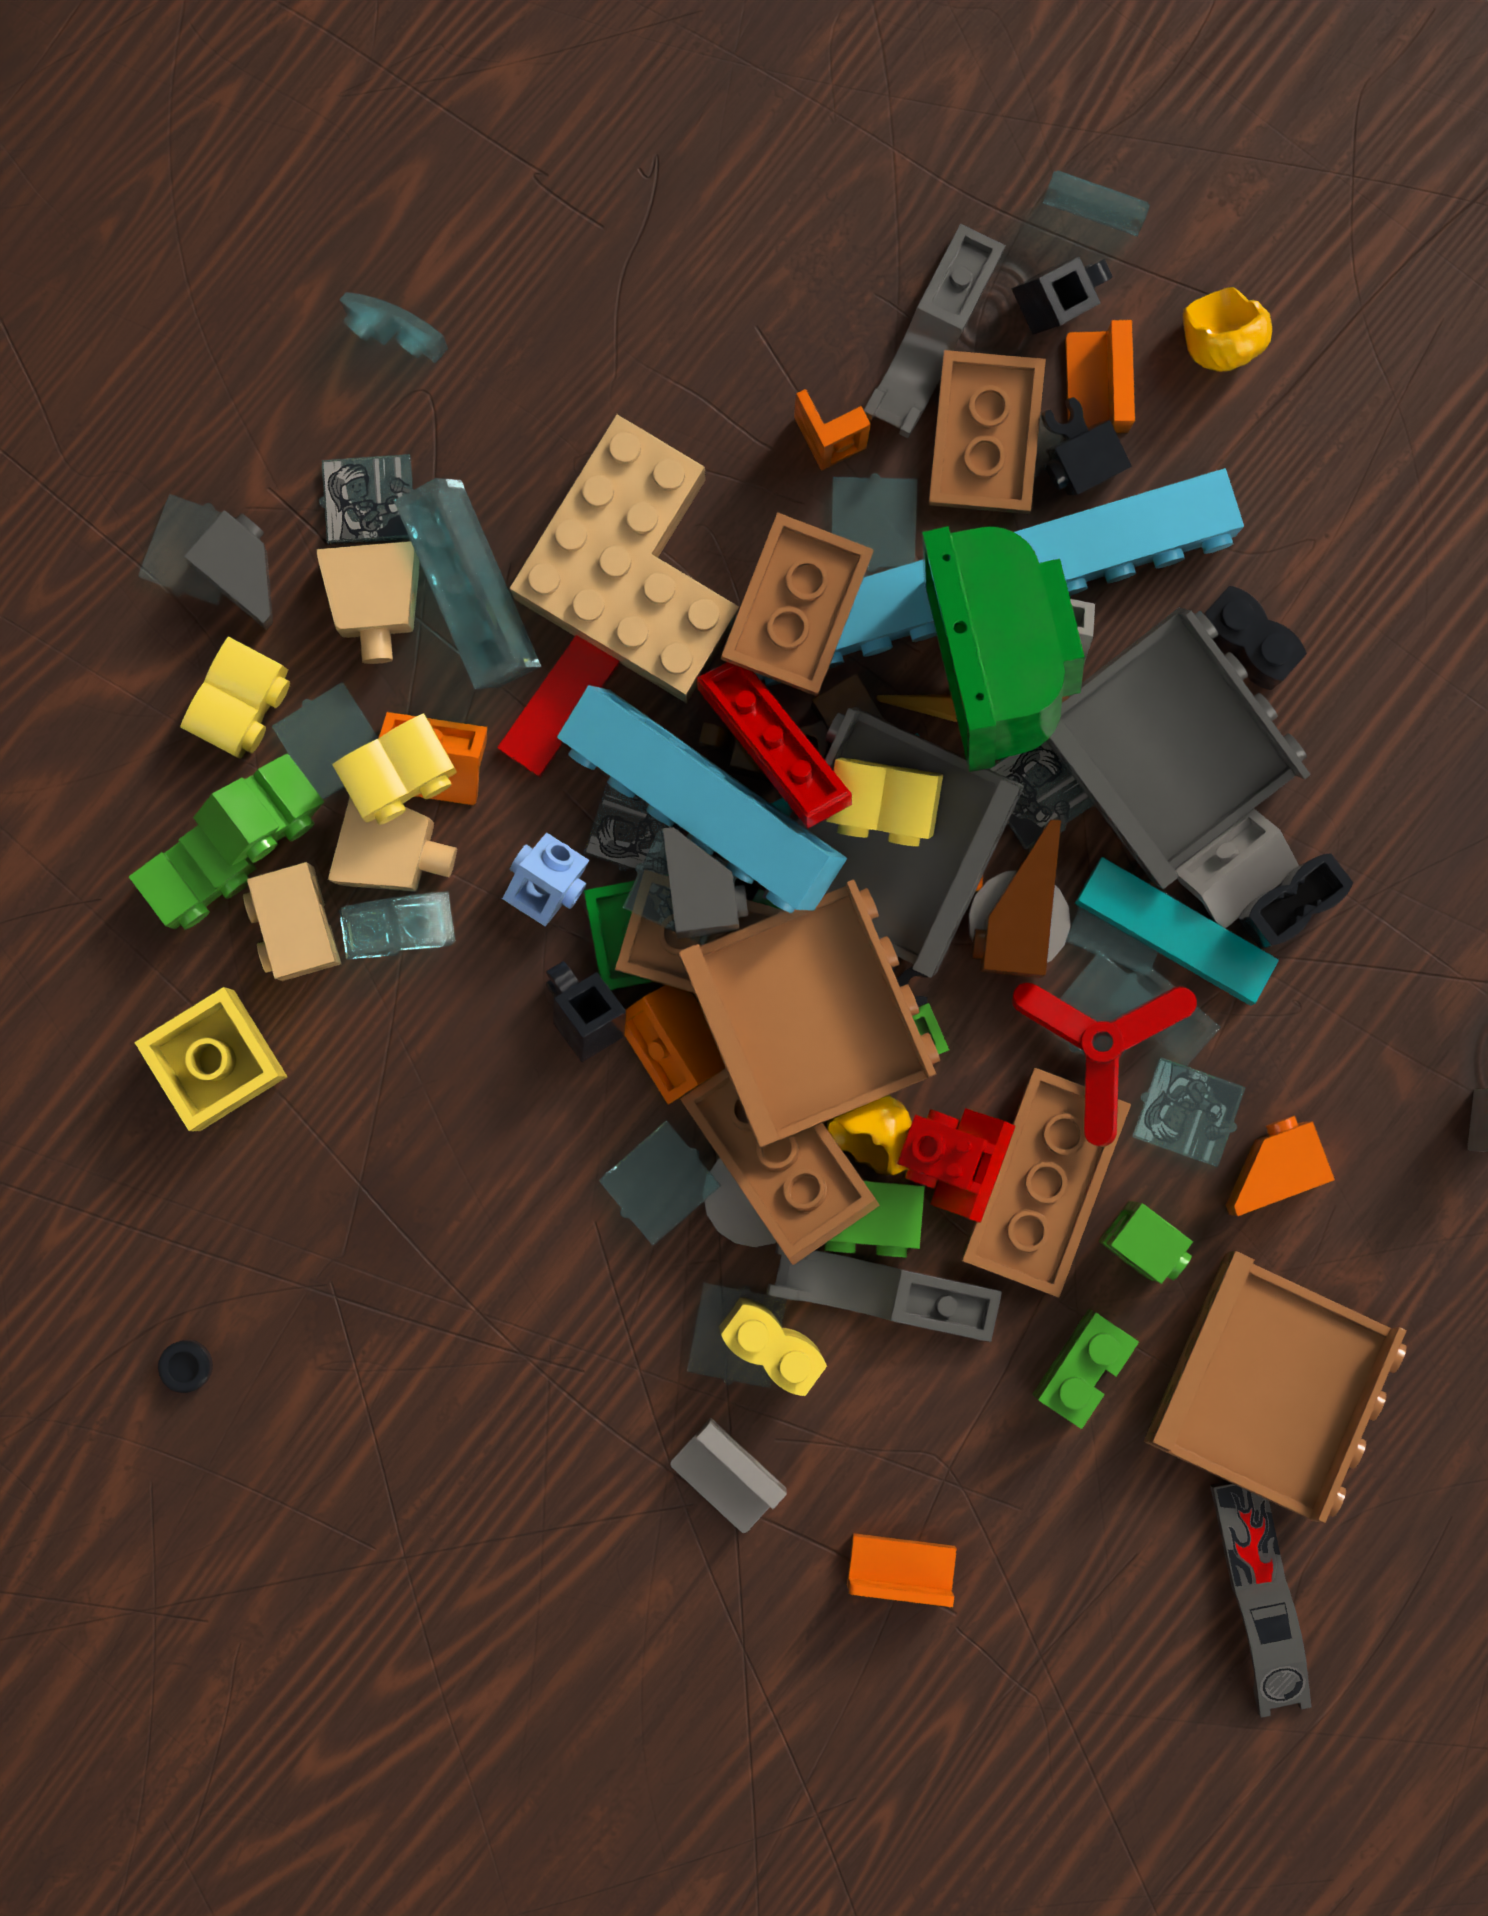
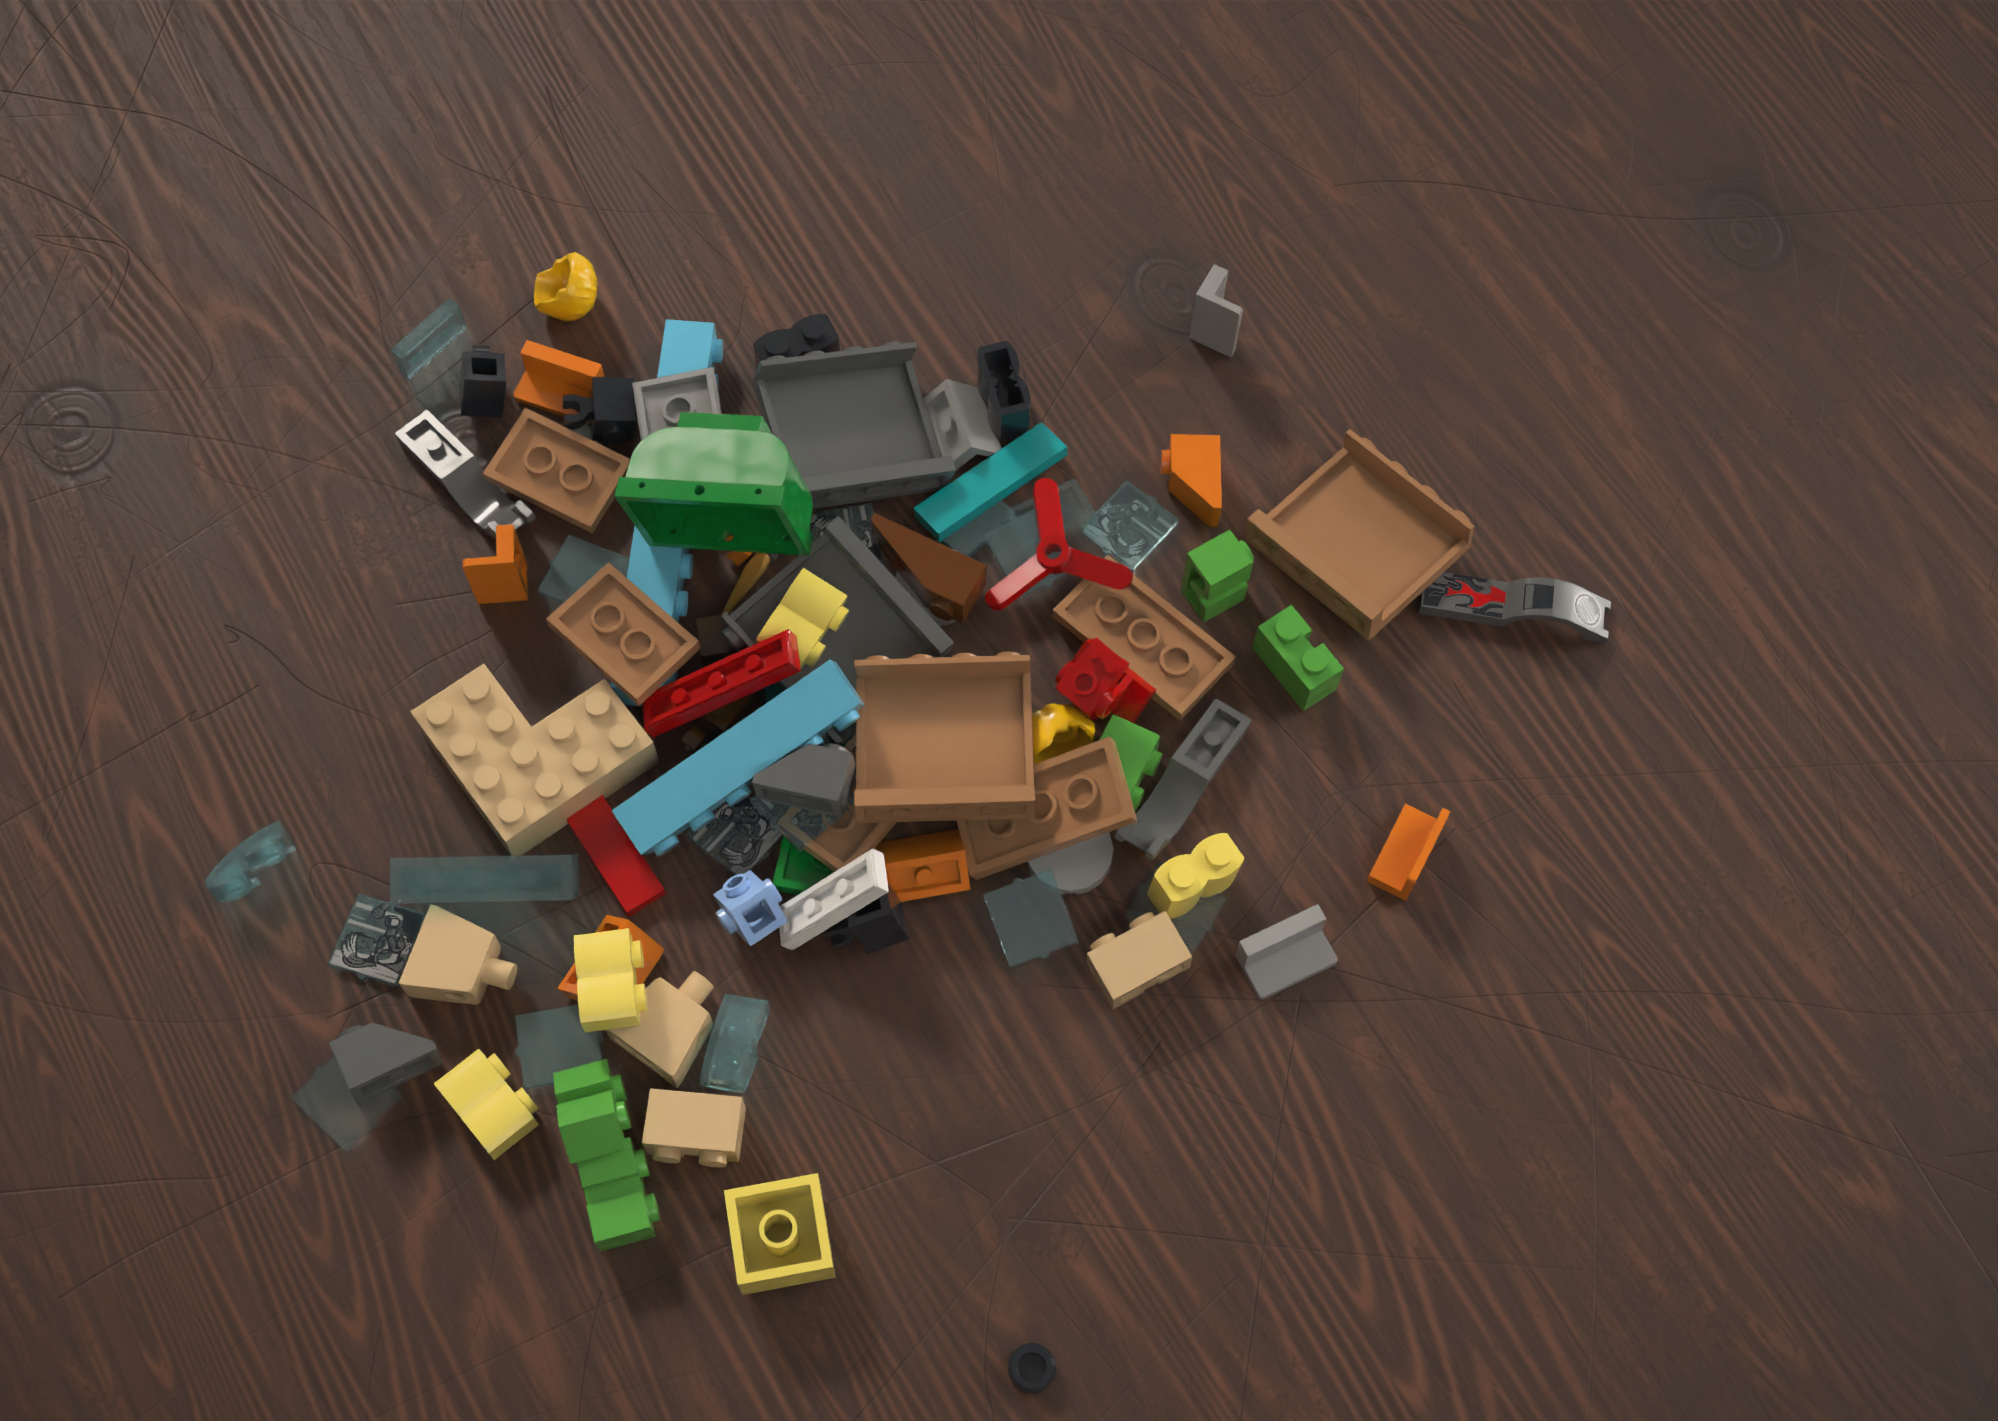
camera: 70 degrees left, 20 degrees down
none -> light grey tile [632,367,722,441]
none -> white tile [779,849,889,950]
none -> tan brick [1087,911,1192,1009]

